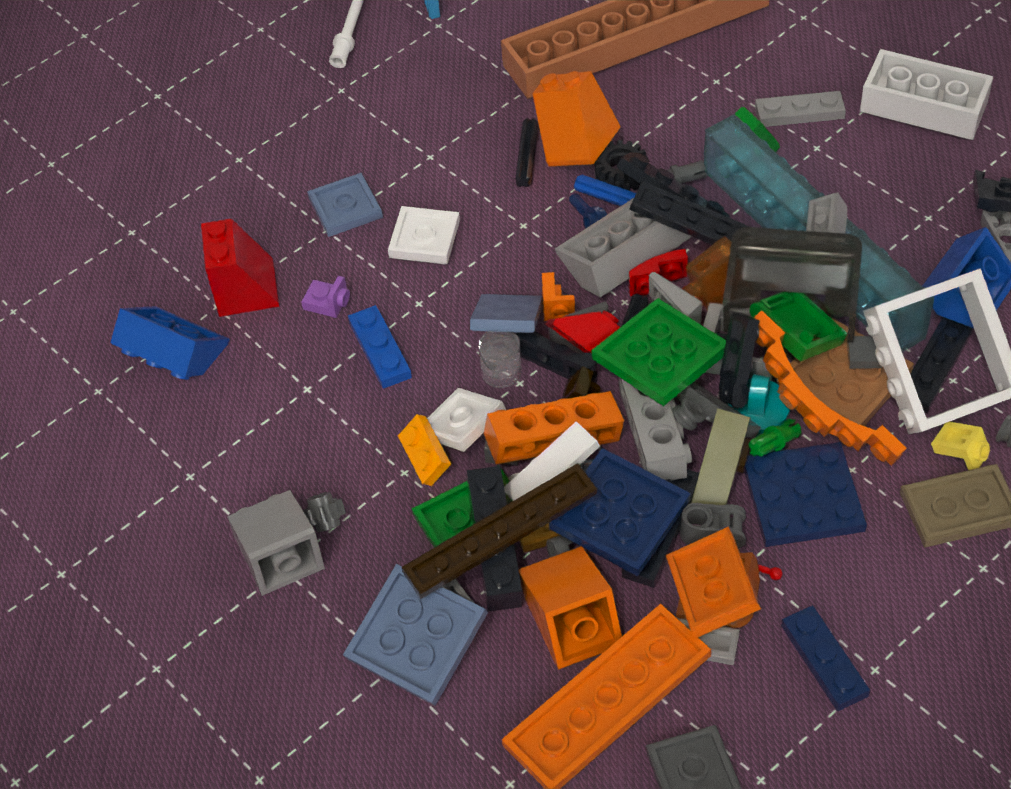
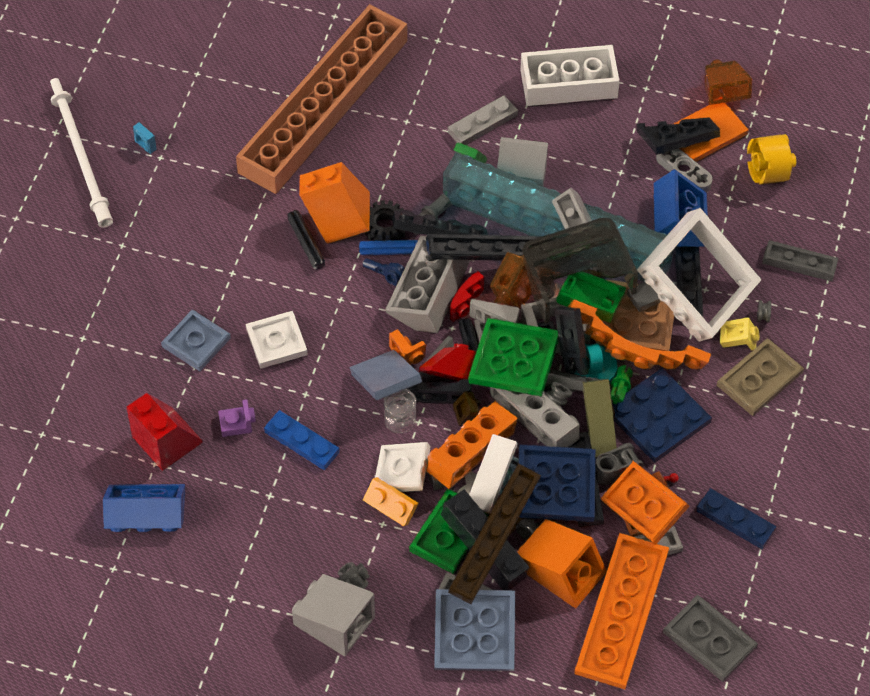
camera: 35 degrees left, 5 degrees up
none -> light grey slope [496,137,548,194]

